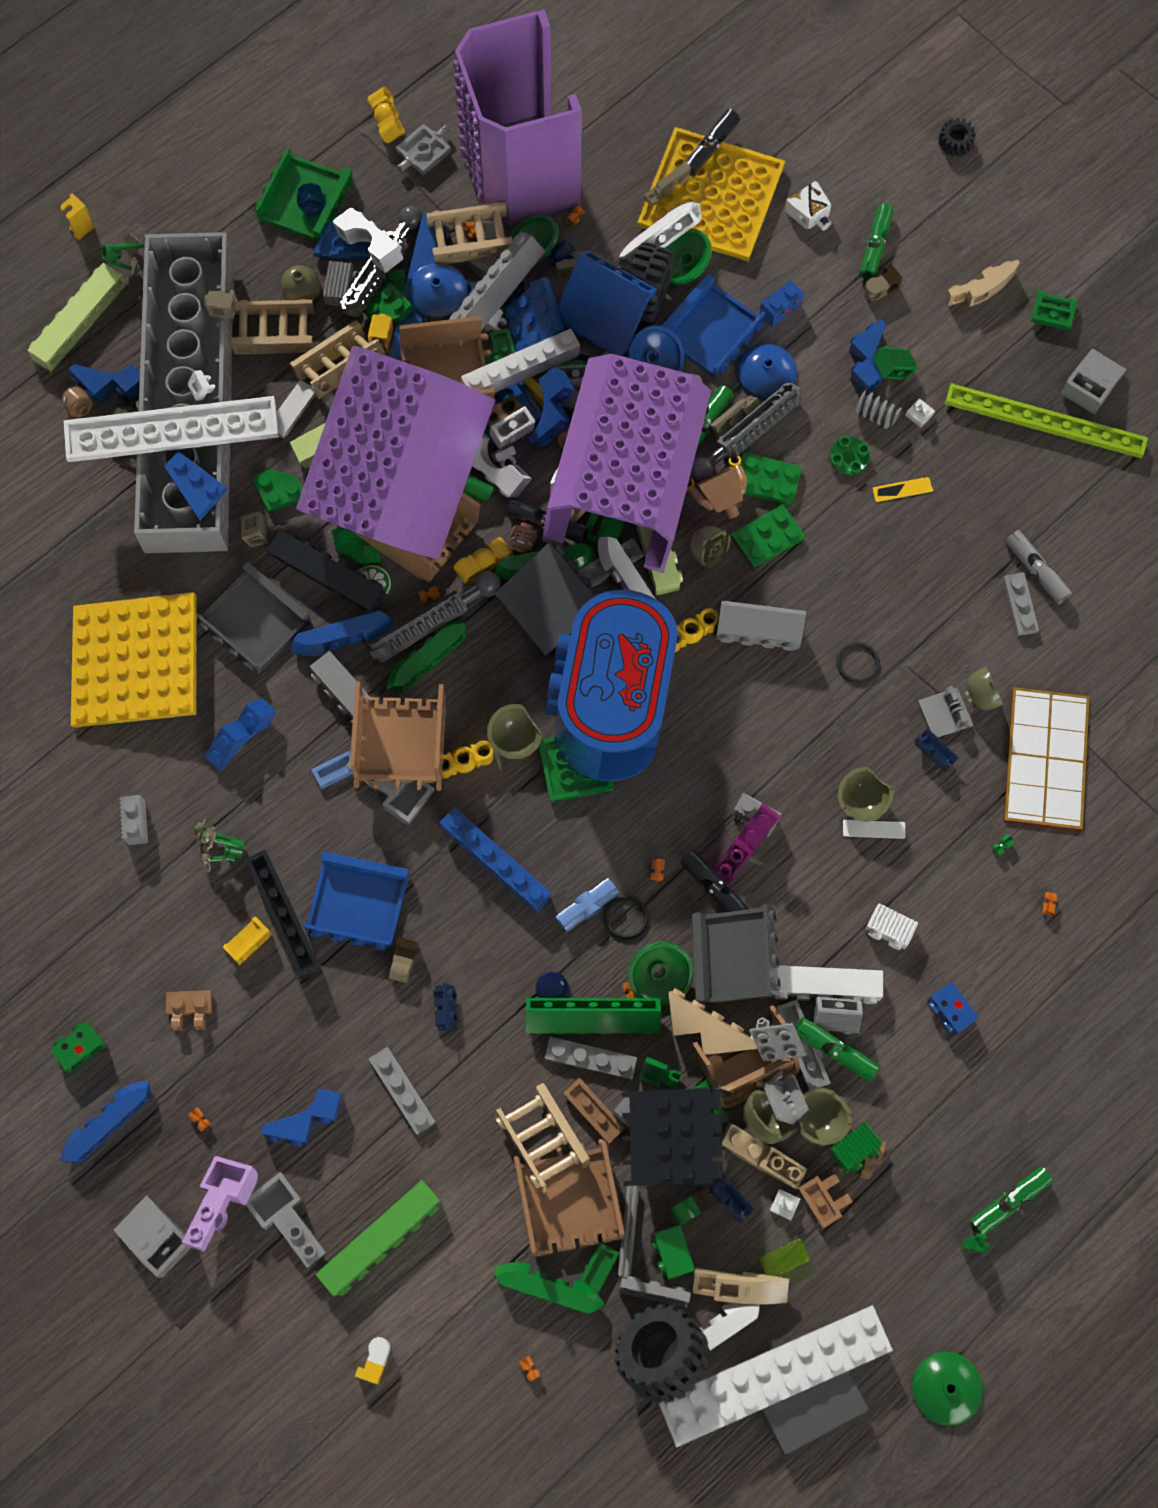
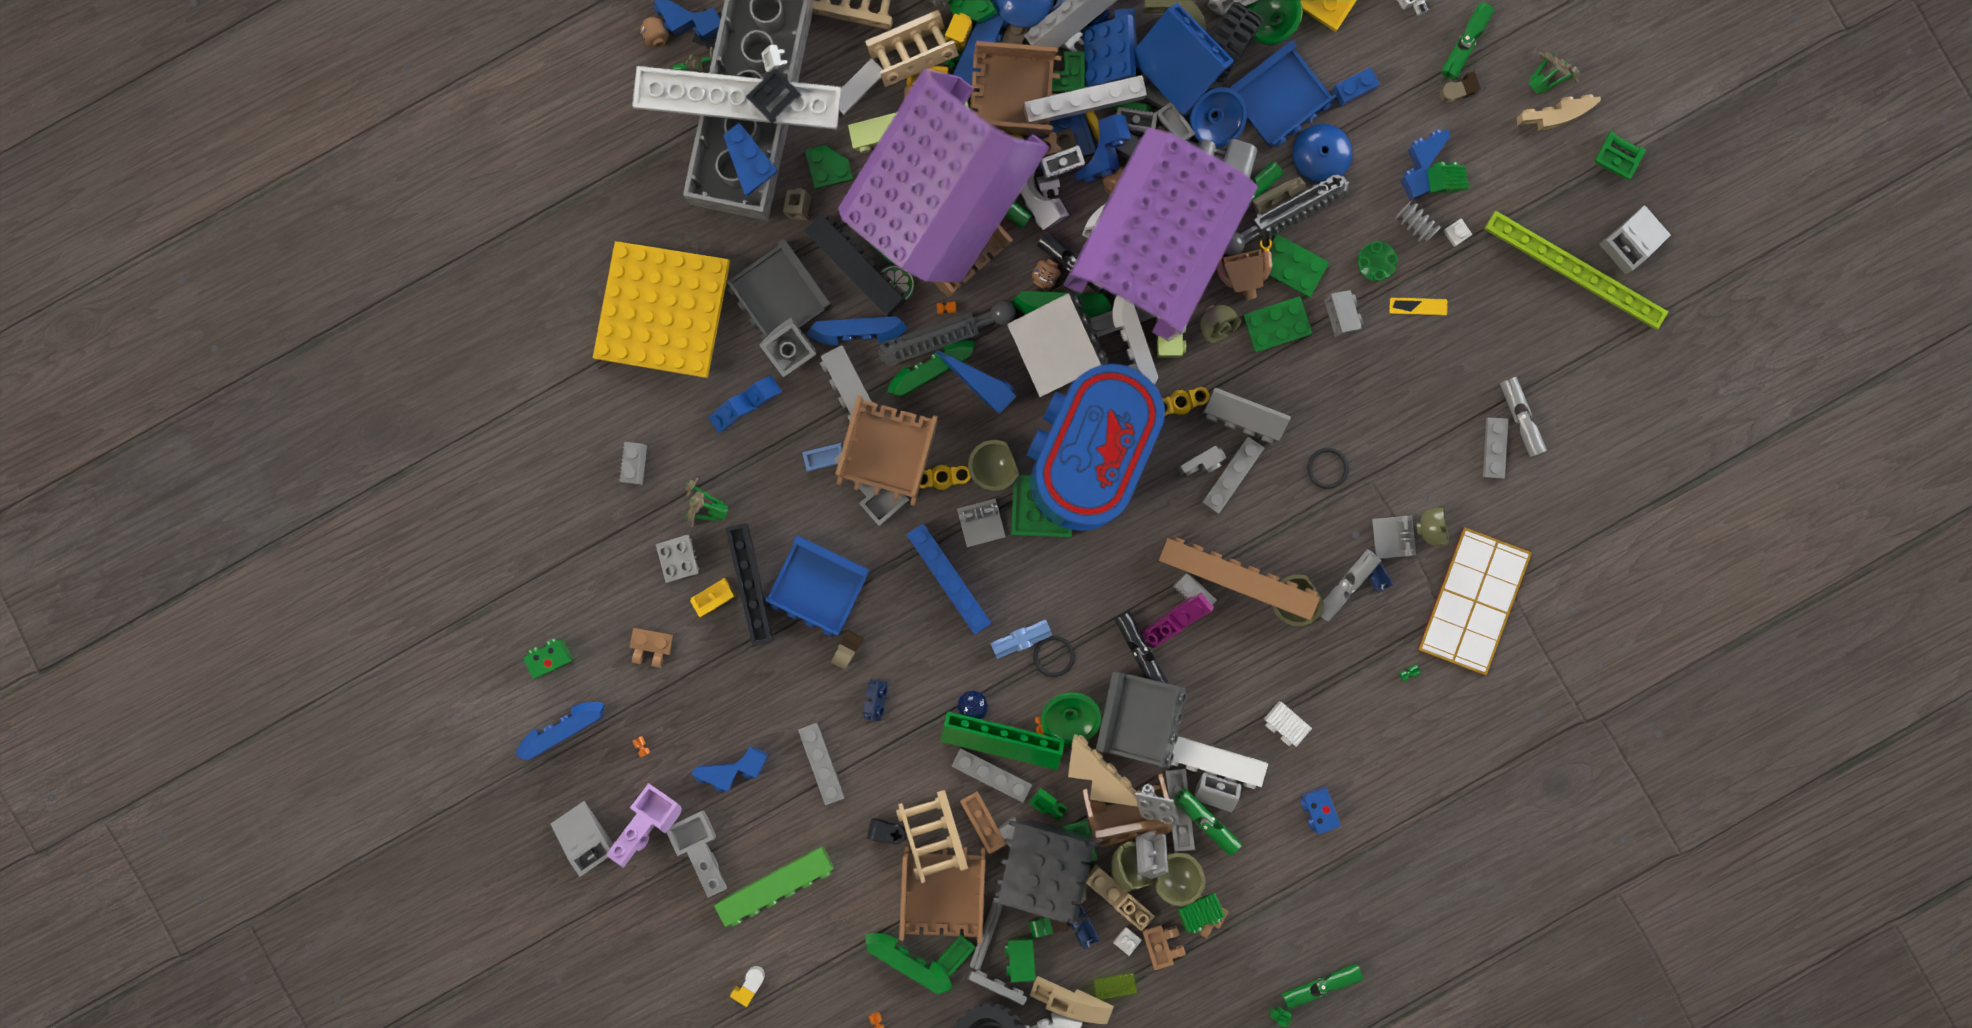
camera: 15 degrees right, 15 degrees up
yellow piece [453,537,514,585] -> none
orange piece [650,859,665,882] -> none
white sticker [843,820,905,839] -> none
orange piece [1042,892,1057,915] -> none
none -> light grey hinge [656,534,700,583]
none -> black plate [746,68,801,124]
none -> light grey slope [759,317,816,377]
none -> black piece [867,818,907,845]
none -> blue slope [935,350,1016,414]
none -> light grey hinge [957,499,1006,547]
none -> medium nougat brick [1159,536,1320,620]
none -> light grey plate [1177,446,1226,476]
none -> light grey plate [1202,437,1264,514]
none -> light grey piece [1320,549,1381,622]
none -> light grey slope [1324,290,1363,338]
none -> plant [1528,52,1580,94]

